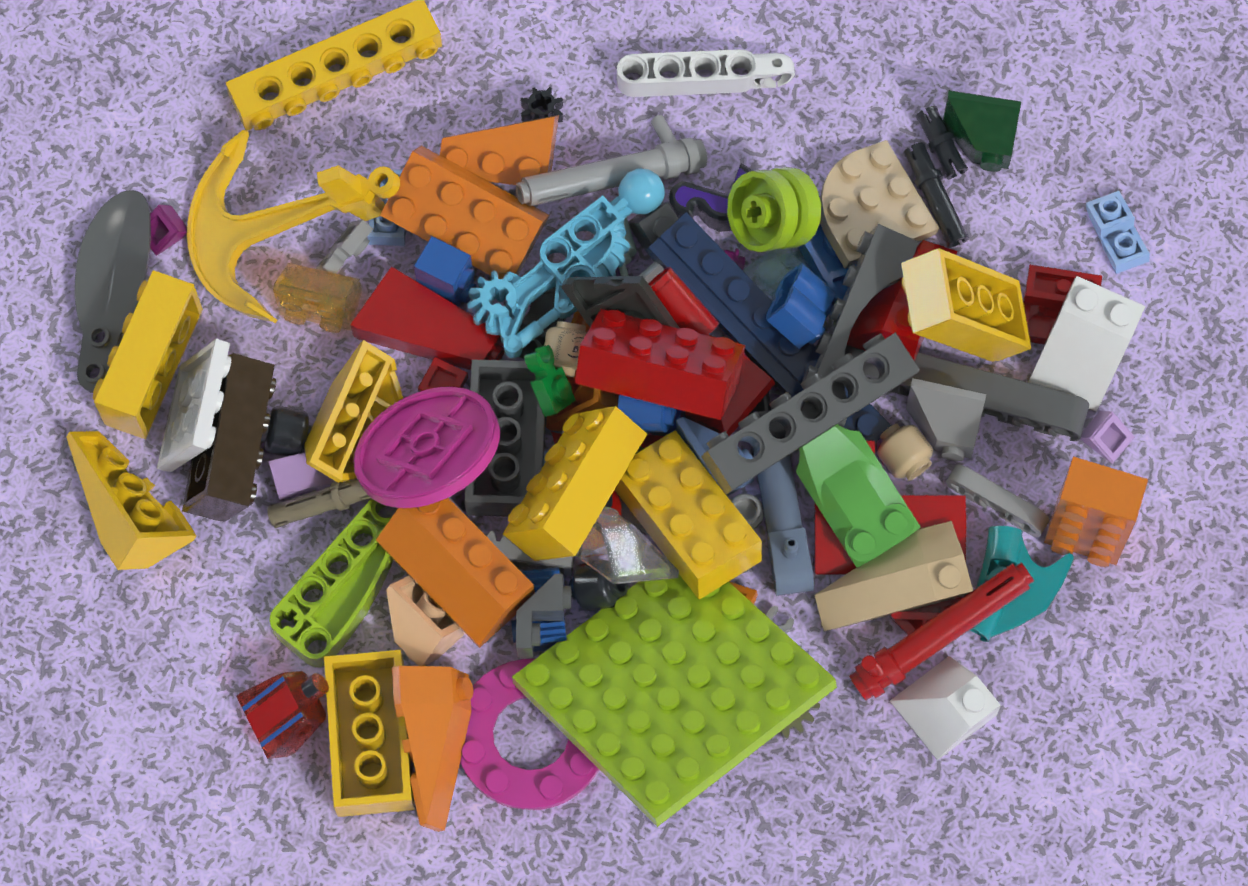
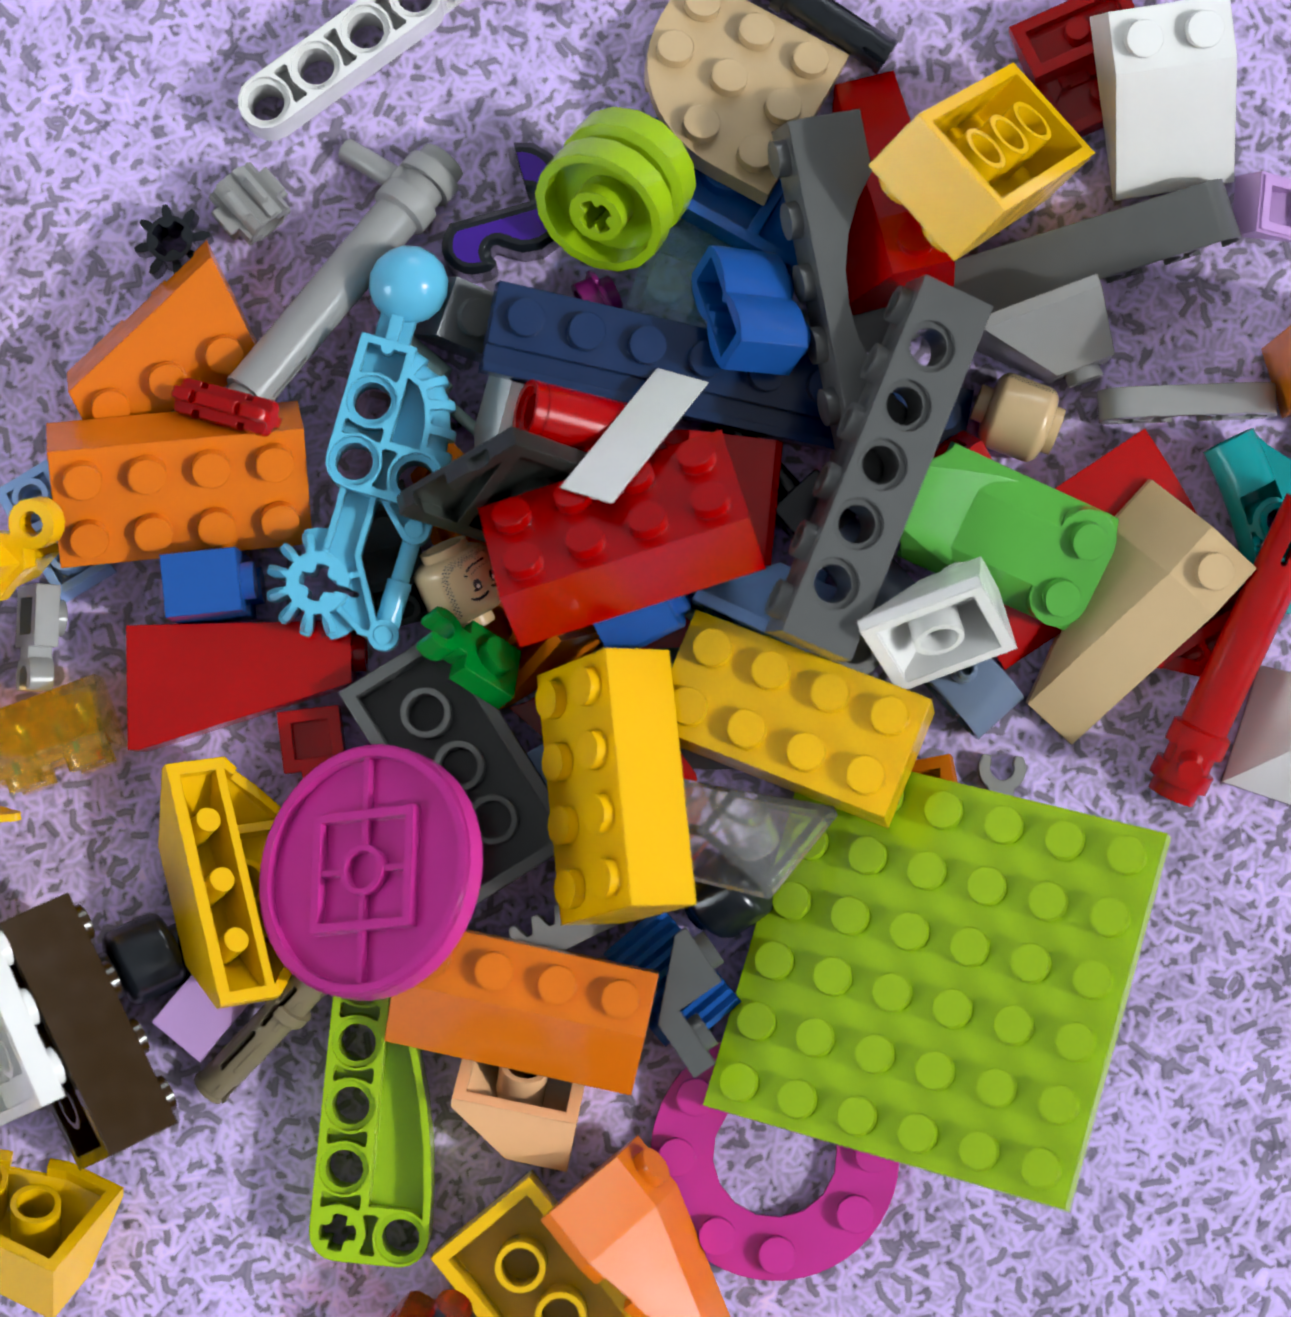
camera: 35 degrees left, 15 degrees up
none -> red axle [171,378,282,437]
none -> light grey gear [209,162,291,246]
none -> white sticker [560,368,709,504]
none -> white slope [857,556,1017,690]

